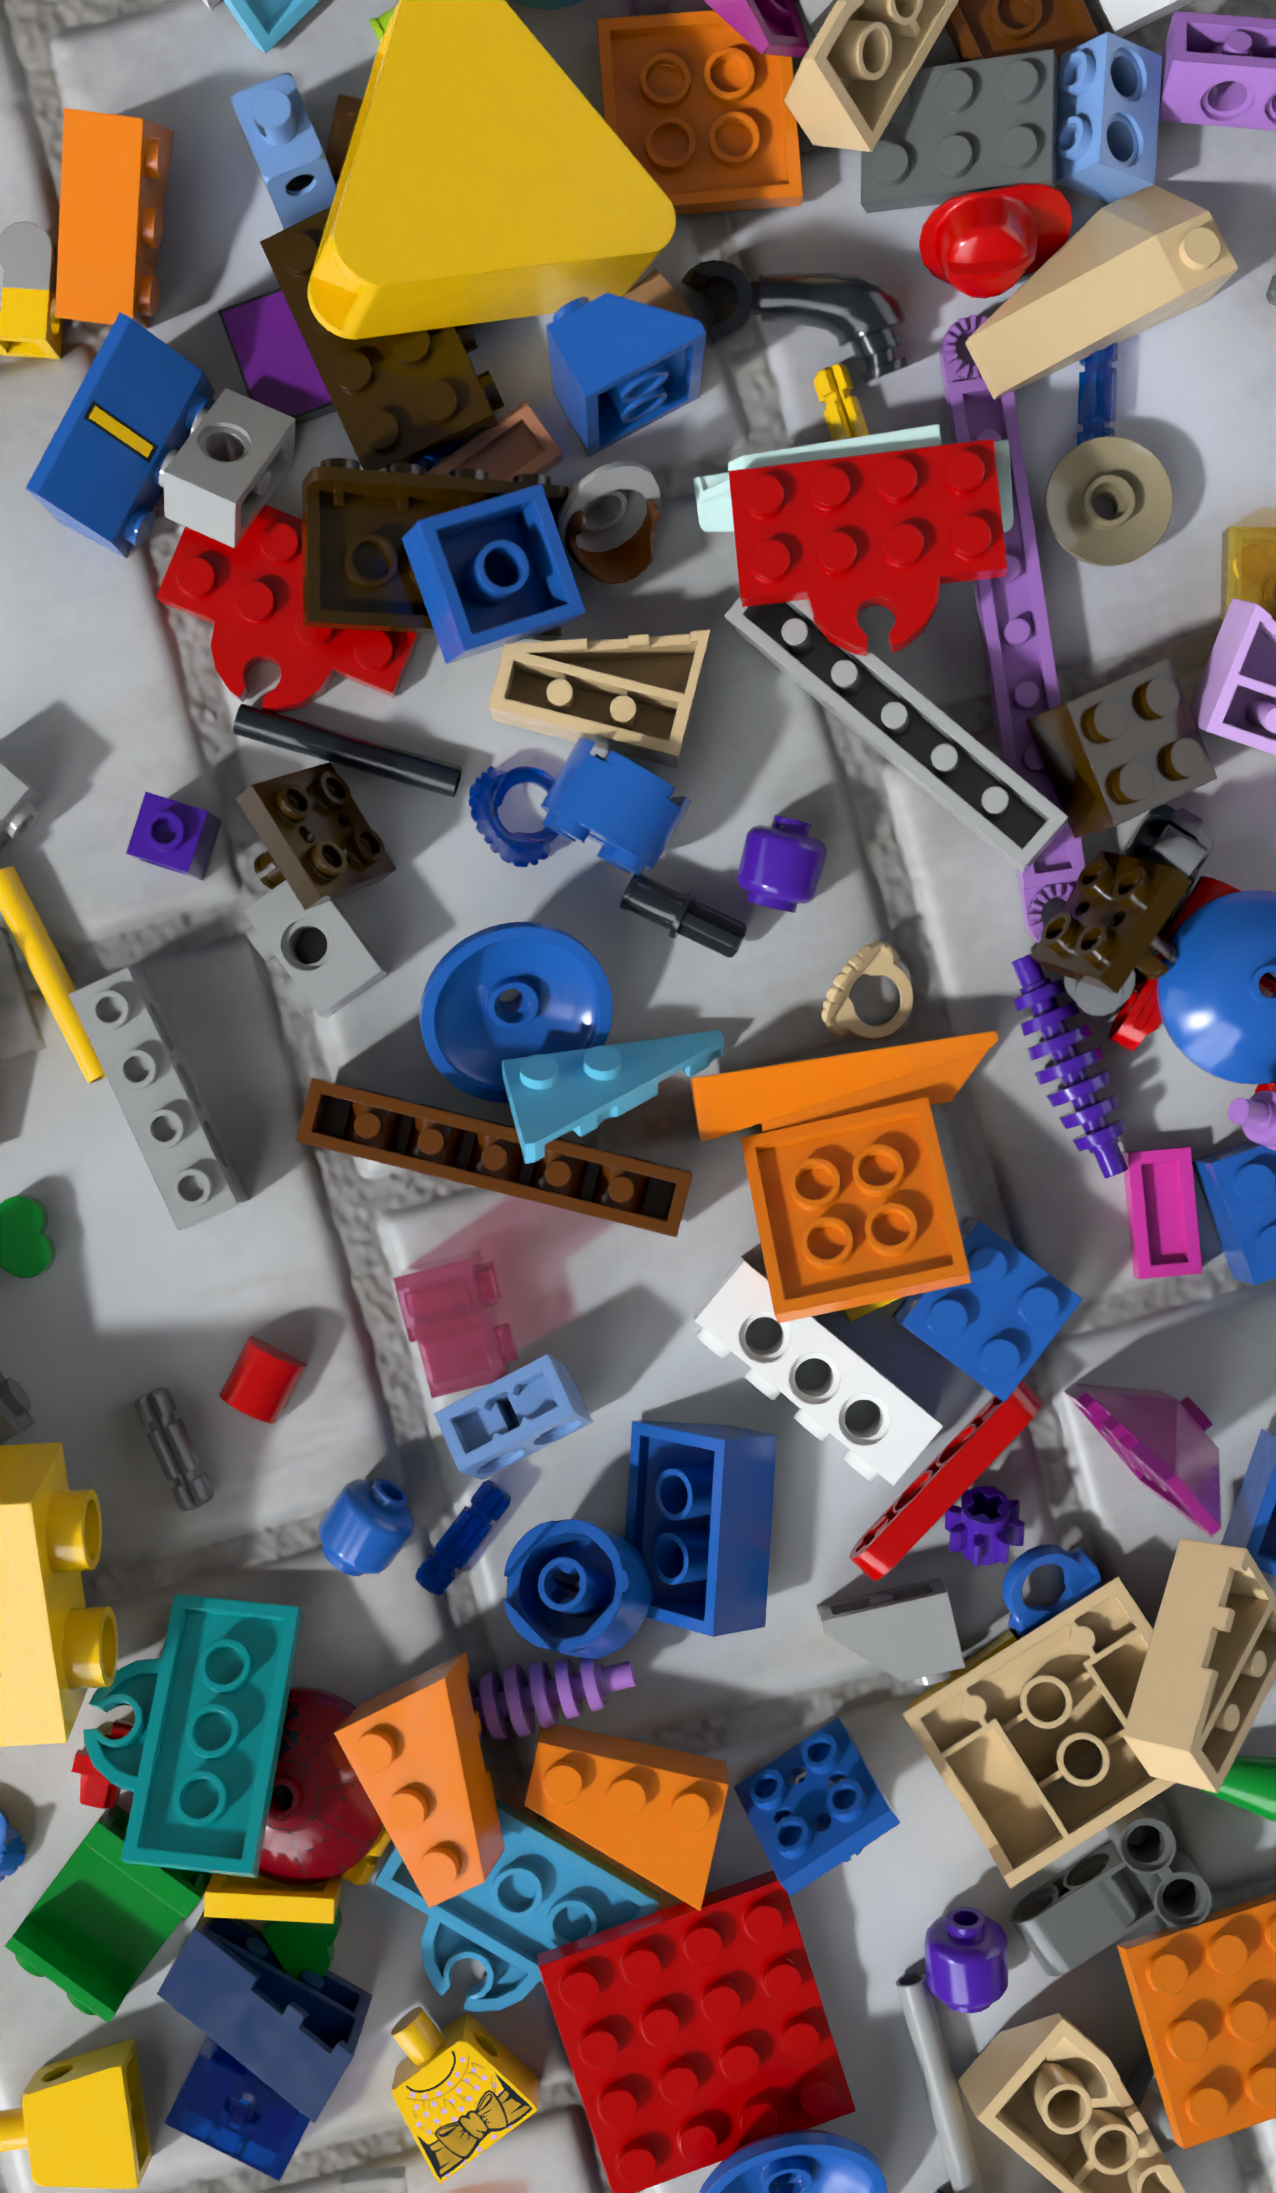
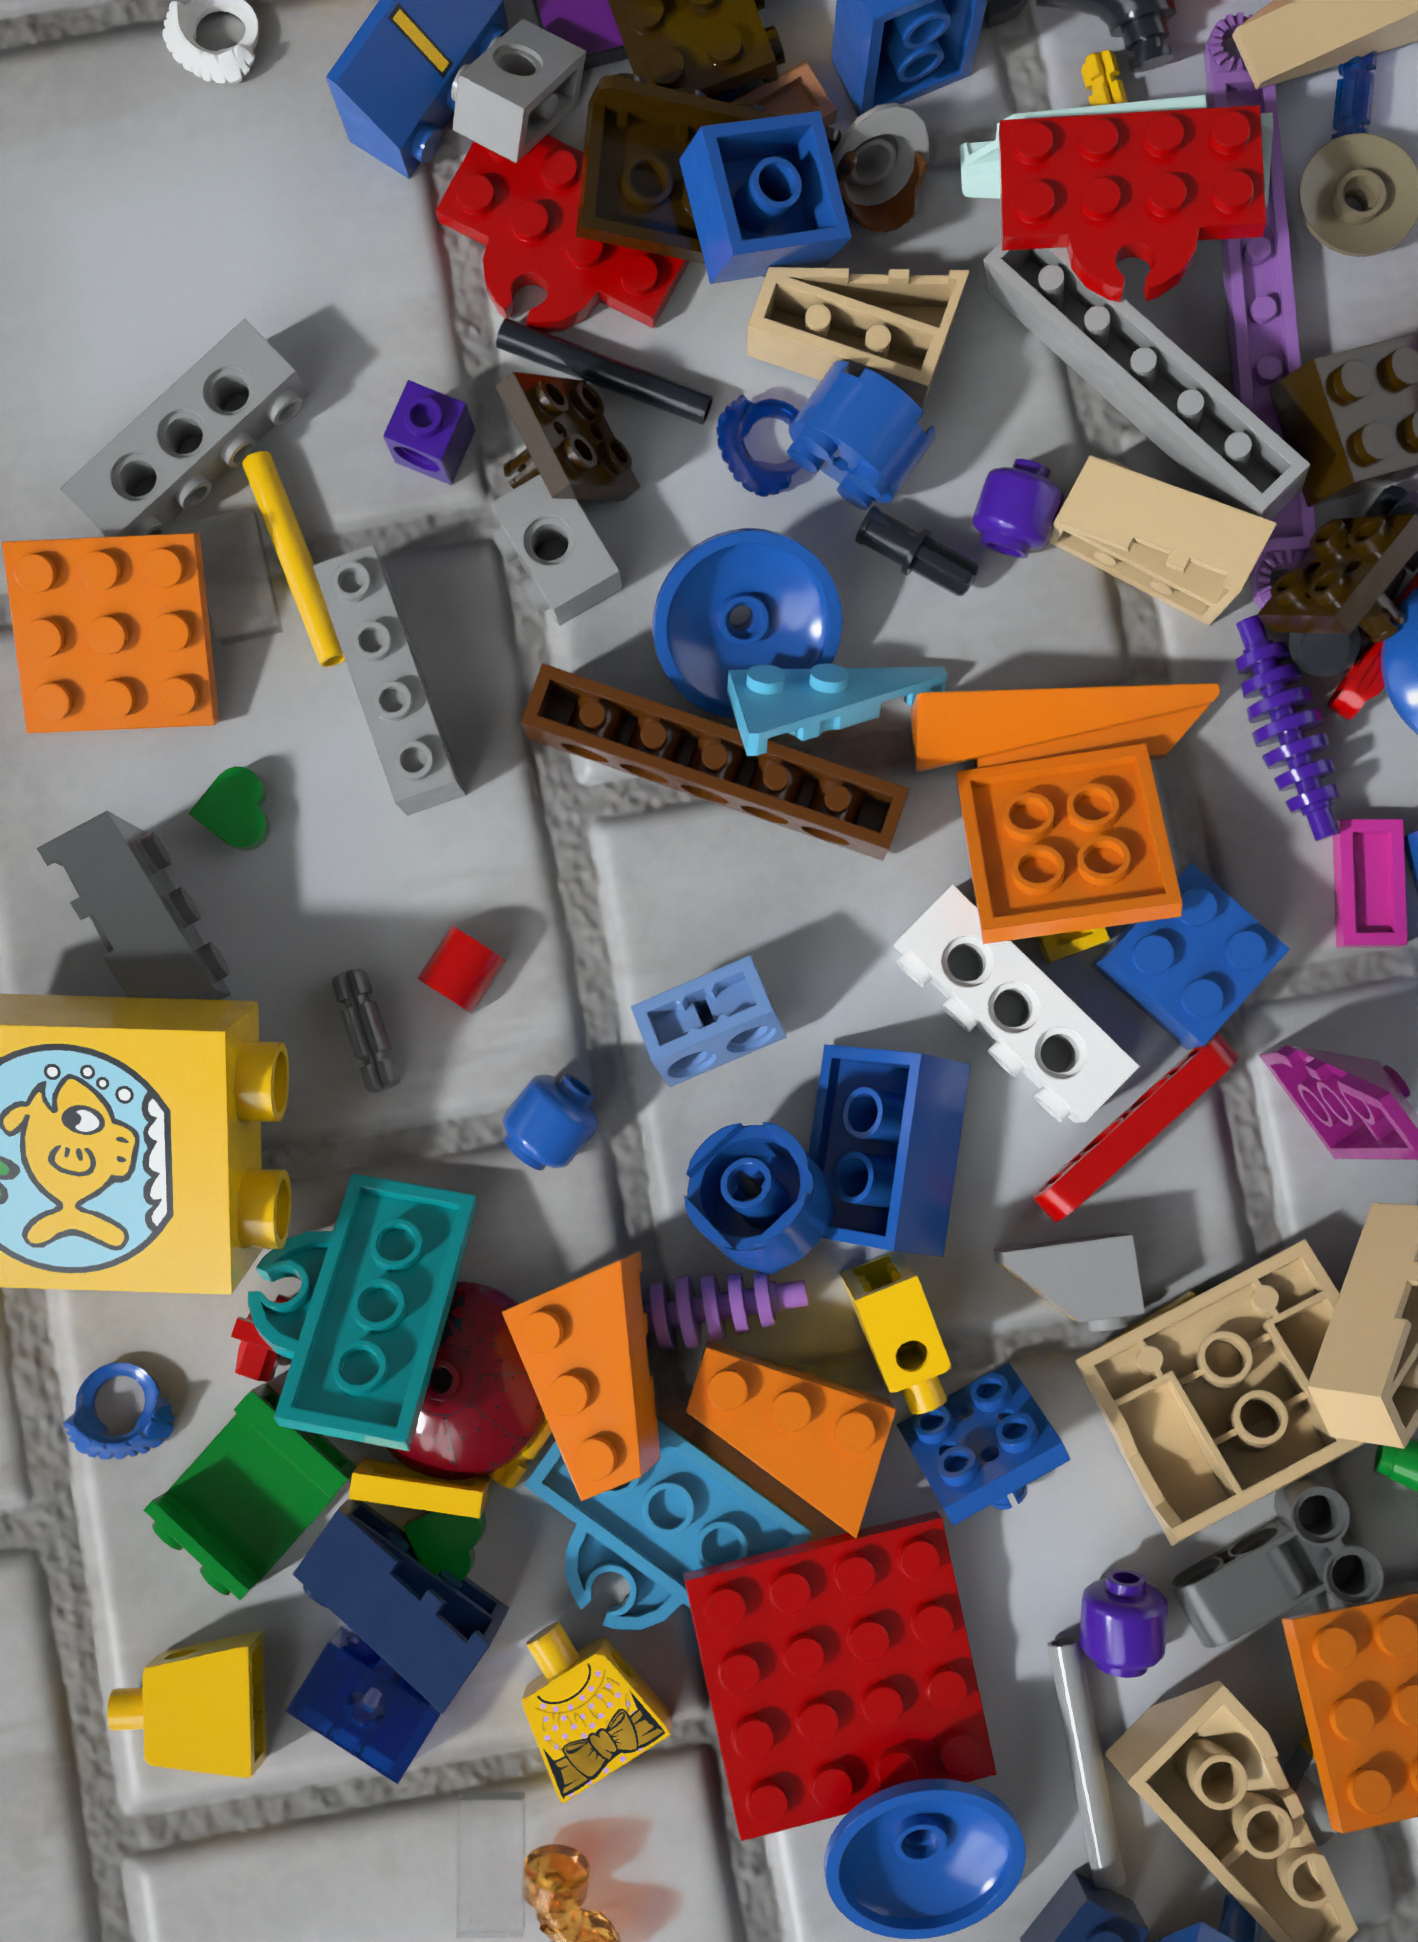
camera: 10 degrees right, 5 degrees down
clear pink brick [393,1250,518,1398] -> none
clear blue axle [415,1480,512,1596] -> none
tan piece [821,941,913,1040] -> none
dark purple gear [945,1486,1025,1566] -> none
blue piece [1002,1544,1101,1637] -> none
none -> yellow torso [840,1251,952,1414]
none -> tan wedge [1049,456,1277,626]

